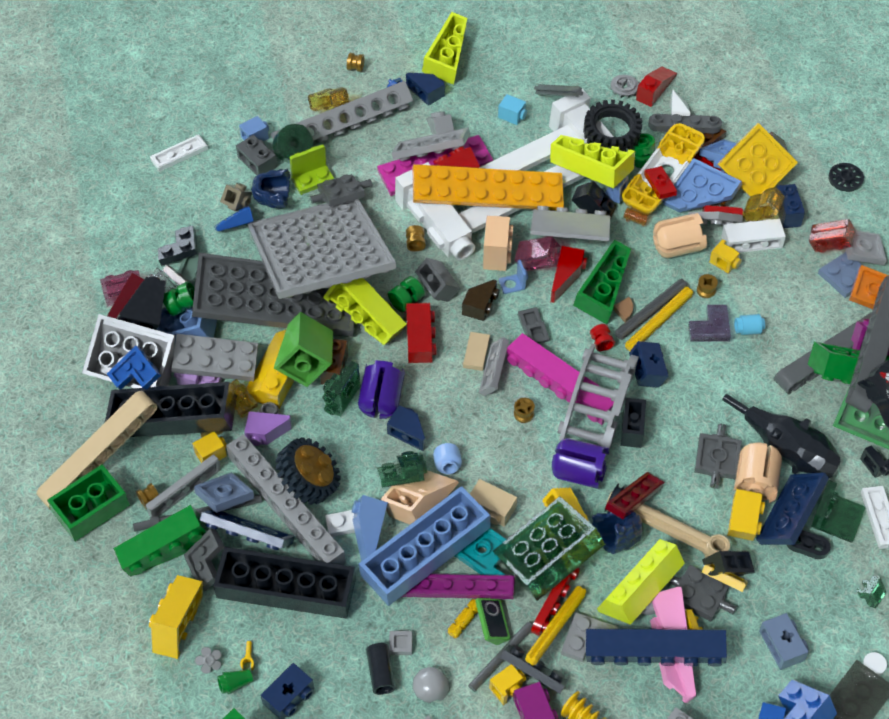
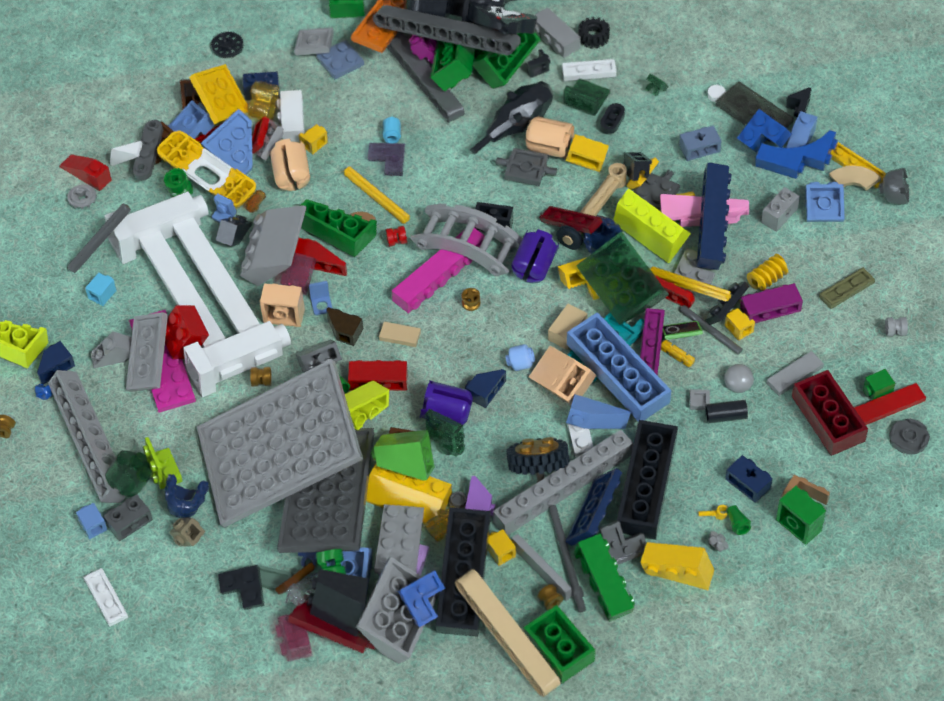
camera: 85 degrees left, 0 degrees up
sand blue plate [194,472,254,513] -> none
blue slope [214,206,254,231] -> none
clear yellow brick [308,87,350,111] -> none
dark grey plate [310,174,372,207] -> none
clear green plate [377,451,427,488] -> none
light orange plate [412,164,564,210] -> none
light grey tile [479,337,509,396] -> none
dark grey slope [517,307,550,343] -> none
neon yellow wedge [550,135,635,188] -> none
black tyre [583,99,642,152] -> none
dark grey axle [615,278,687,340] -> none
dark blue brick [629,341,668,388] -> none
red plate [644,166,677,199] -> none
pearl gold wheel [696,274,718,298] -> none
dark blue plate [756,473,829,545] -> none
clear red brick [809,219,856,253] -> none

